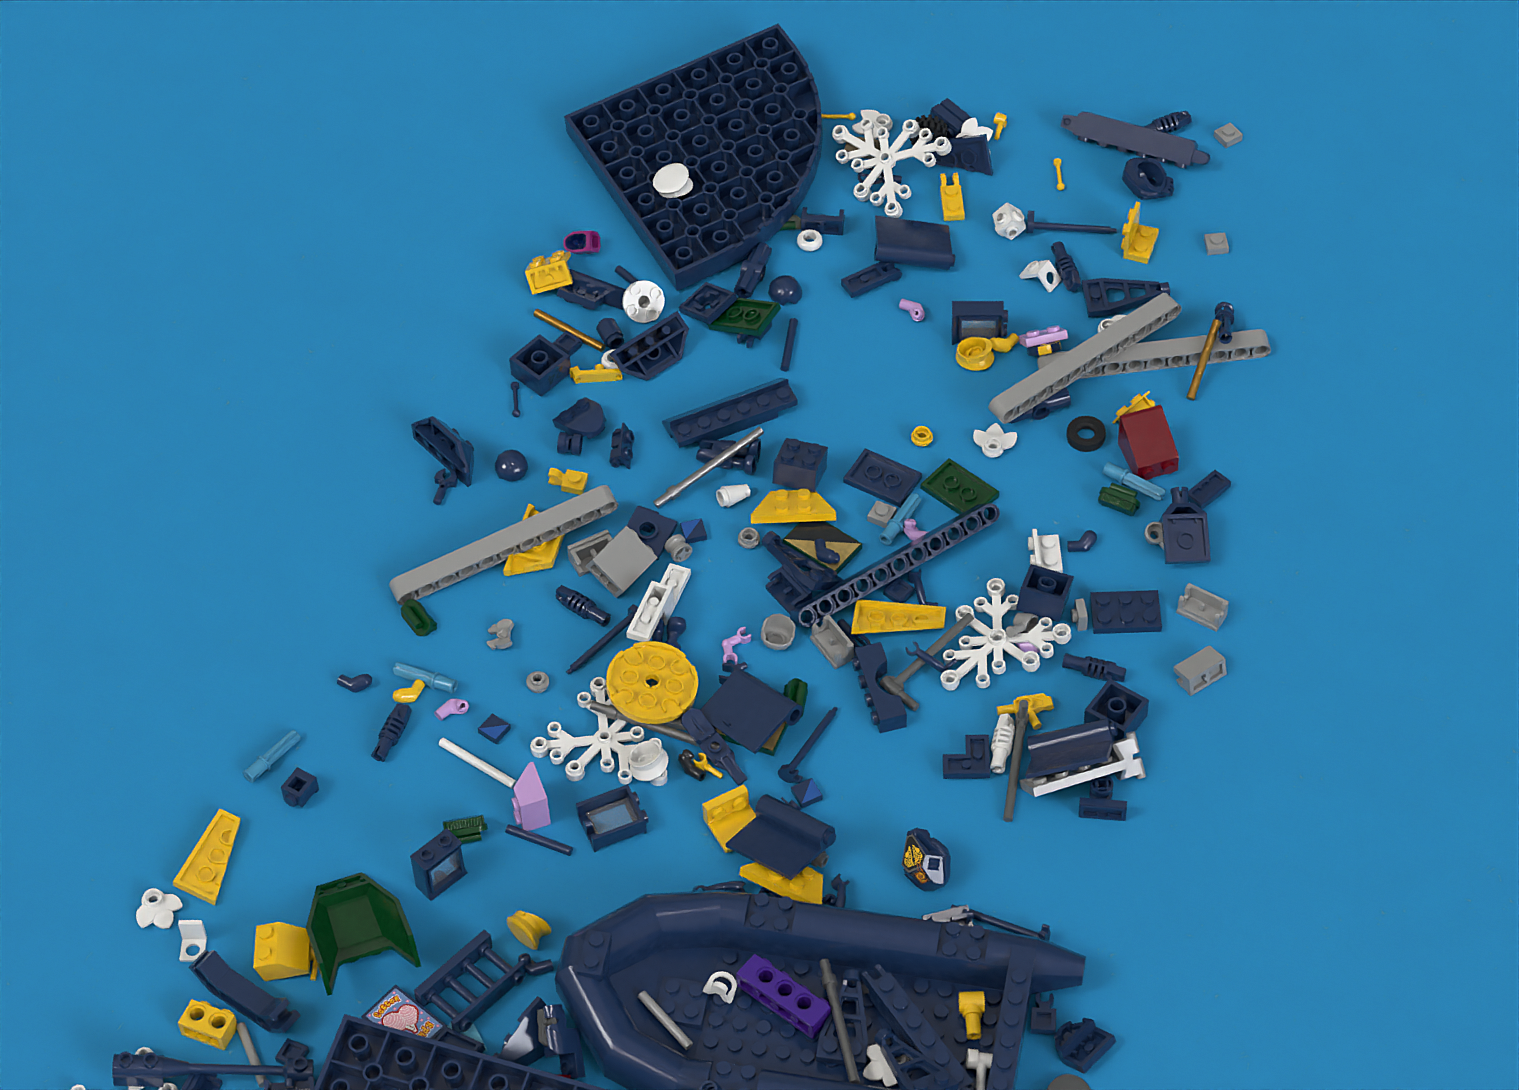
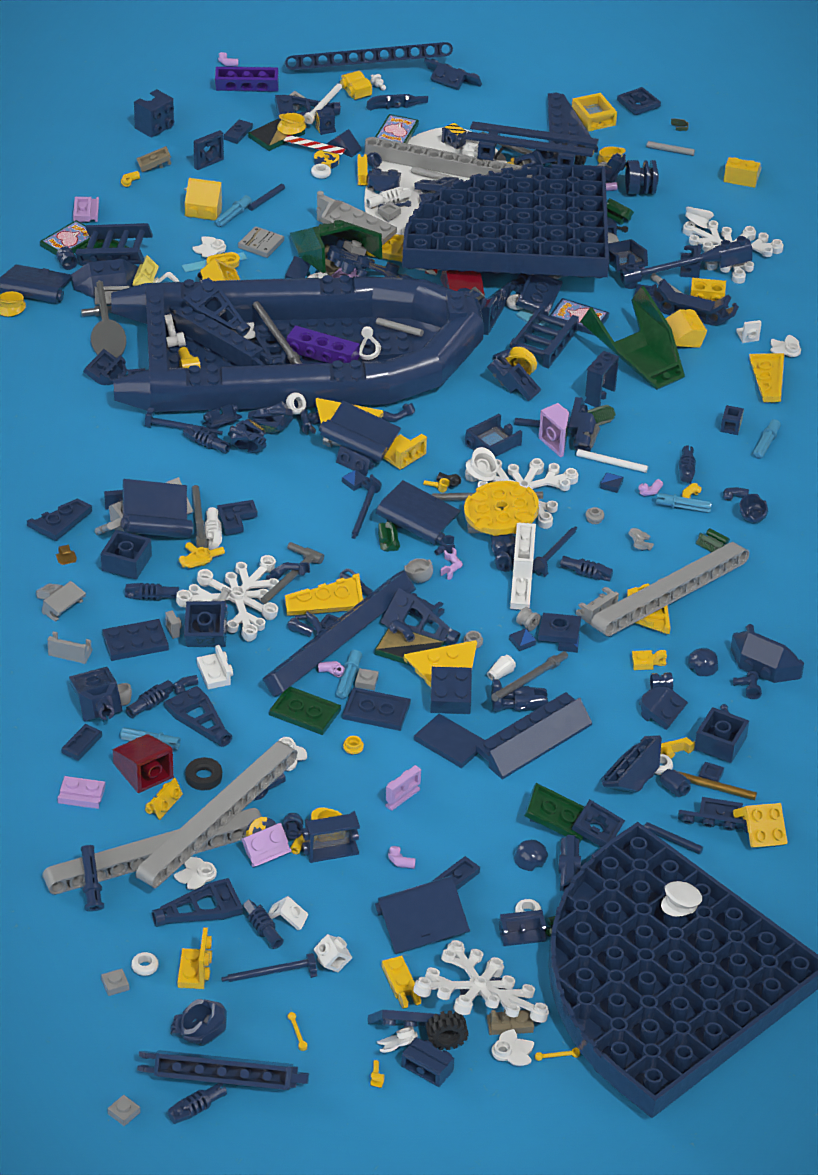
camera: 160 degrees right, 10 degrees down
magenta rock [563,231,601,254] -> none
light grey brick [585,526,658,598] -> none
dark blue hinge [609,422,635,469] -> none
white plate [622,280,664,323] -> none
dark blue piece [681,708,748,786] -> none
dark blue bar [780,318,798,372] -> none
light grey hinge [810,614,854,669] -> none
dark blue arch [851,642,907,733] -> none
dark green piece [1098,482,1141,516] -> none
pearl gold bar [1186,319,1221,401] -> none
none -> dark blue wing [27,498,92,541]
none -> light grey plate [36,583,63,599]
none -> pearl gold piece [55,545,77,565]
none -> lavender plate [58,776,105,809]
none -> dark blue hinge [126,680,174,718]
none -> white piece [132,952,159,976]
none -> dark blue plate [164,686,232,747]
none -> dark blue hinge [183,424,231,454]
none -> dark blue helmet [248,401,293,434]
none -> dark blue wheel [282,813,303,839]
none -> white piece [286,392,306,415]
none -> dark blue arm [287,617,314,637]
none -> lavender plate [386,765,421,811]
none -> dark blue tile [414,714,484,768]
none -> dark blue plate [487,355,541,401]
none -> dark blue plate [568,397,600,452]
none -> dark blue piece [733,671,762,699]
none -> dark blue hair [739,494,768,523]

